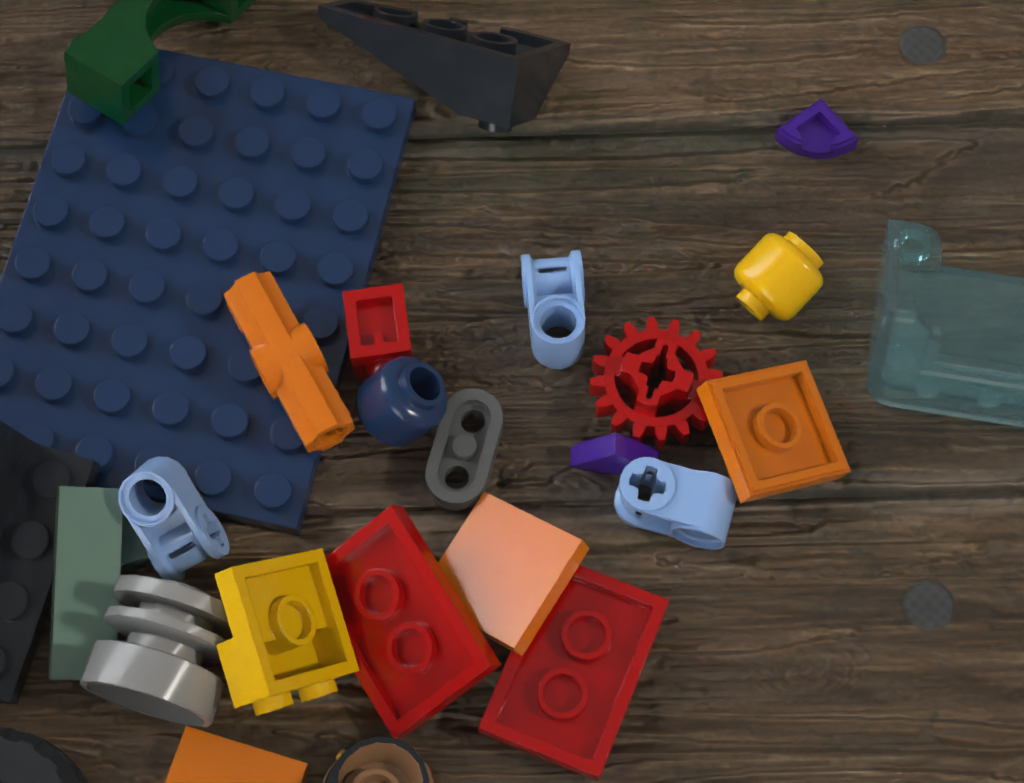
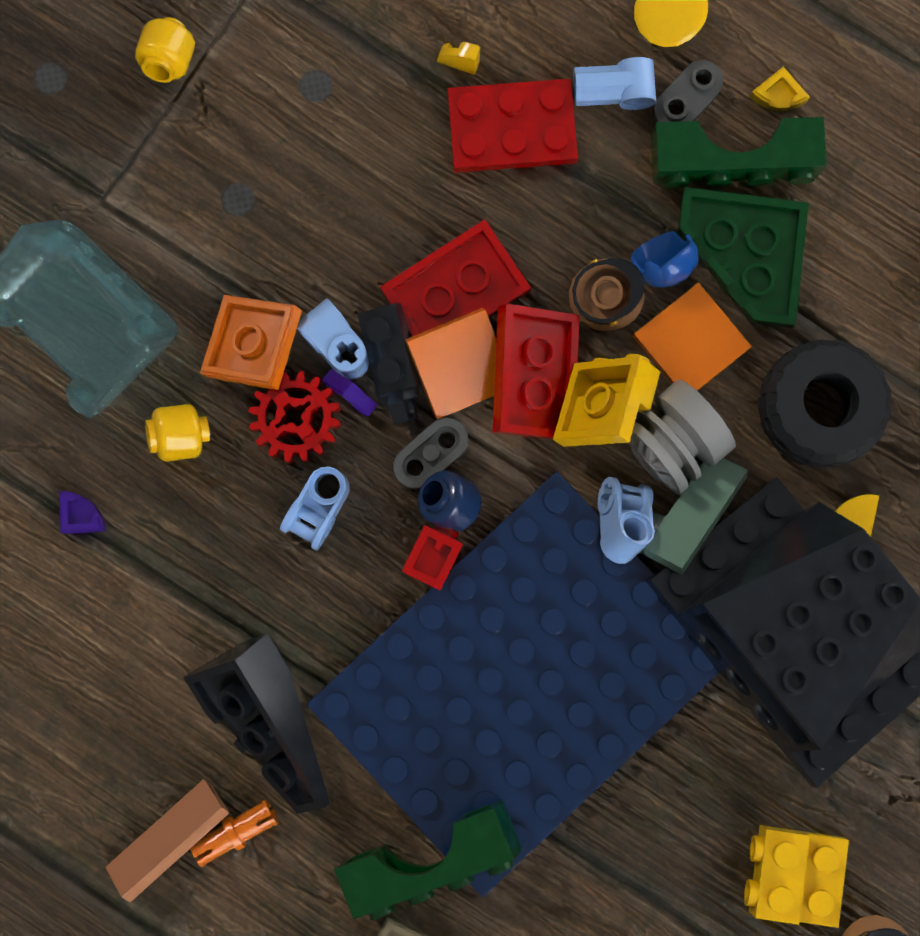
camera: 150 degrees left, 15 degrees up
orange piece [223,271,355,453] -> none
none -> black hinge [357,303,422,424]

